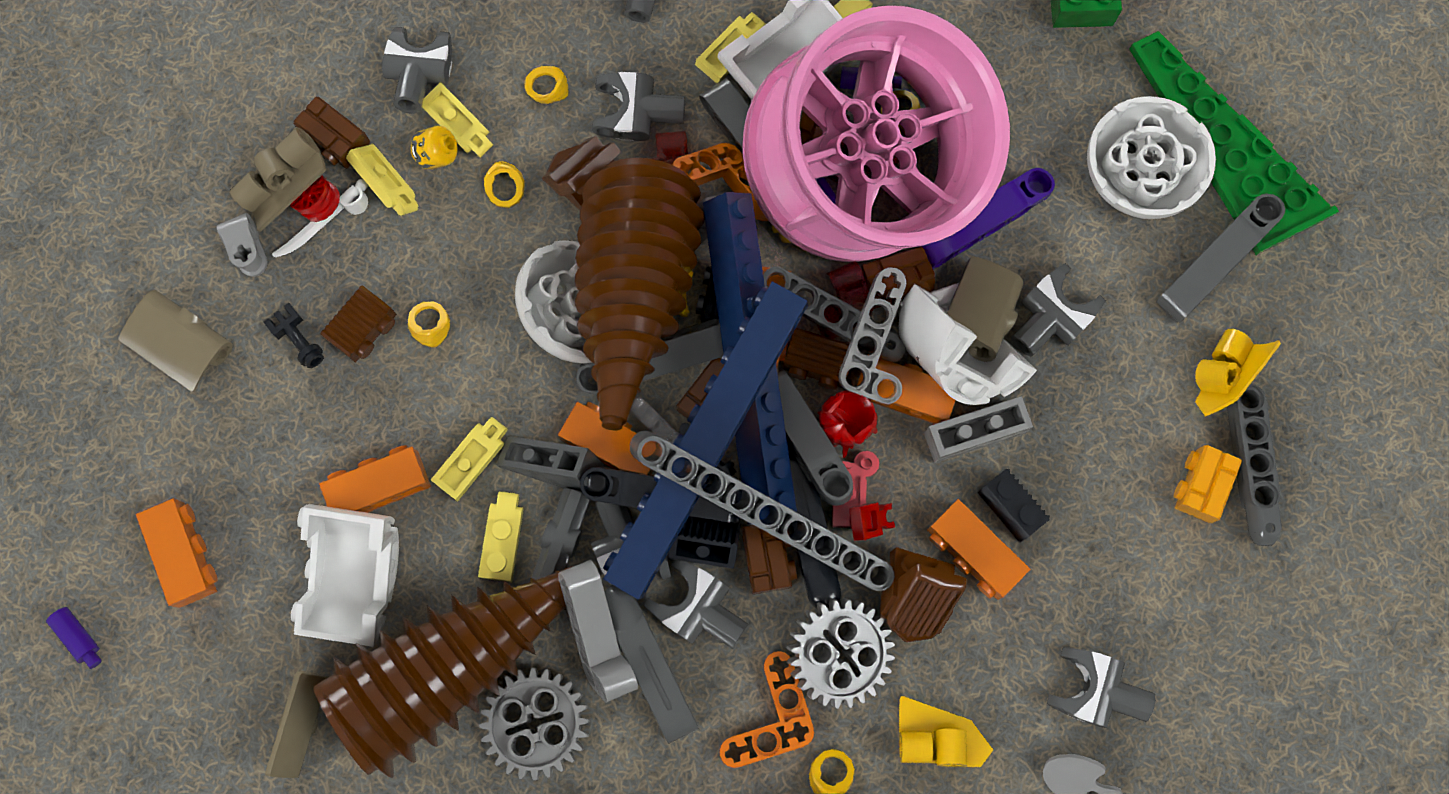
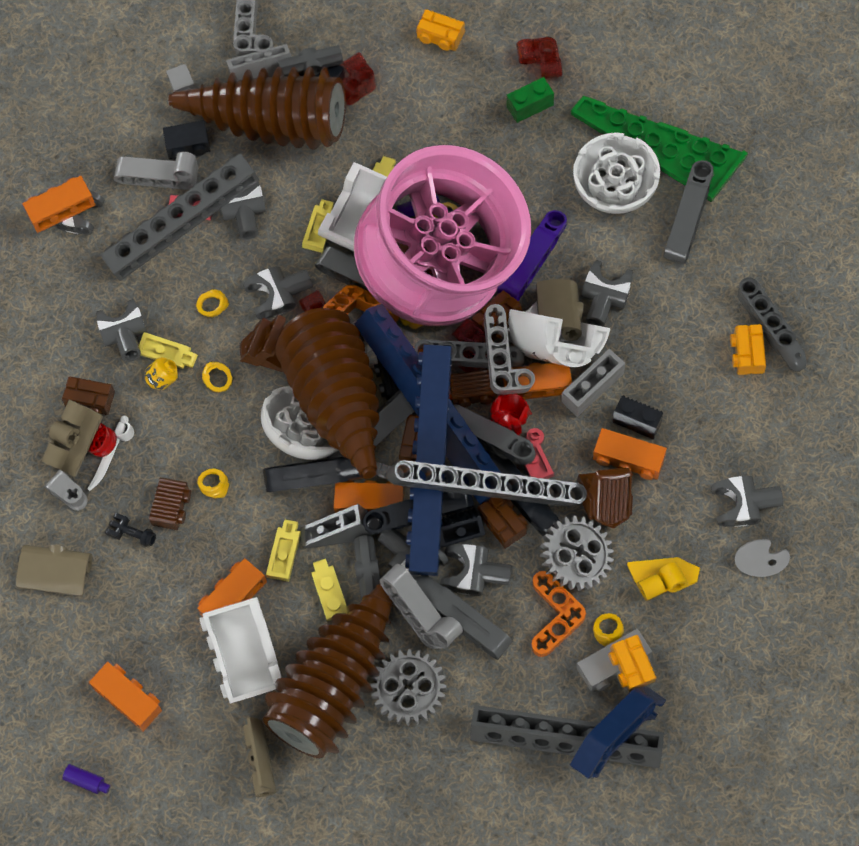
camera: 20 degrees left, 10 degrees down
light yellow hinge [346,144,418,216] -> none
red plate [849,502,895,541] -> none
yellow panel [1195,329,1281,417] -> none
none -> black piece [262,457,363,492]

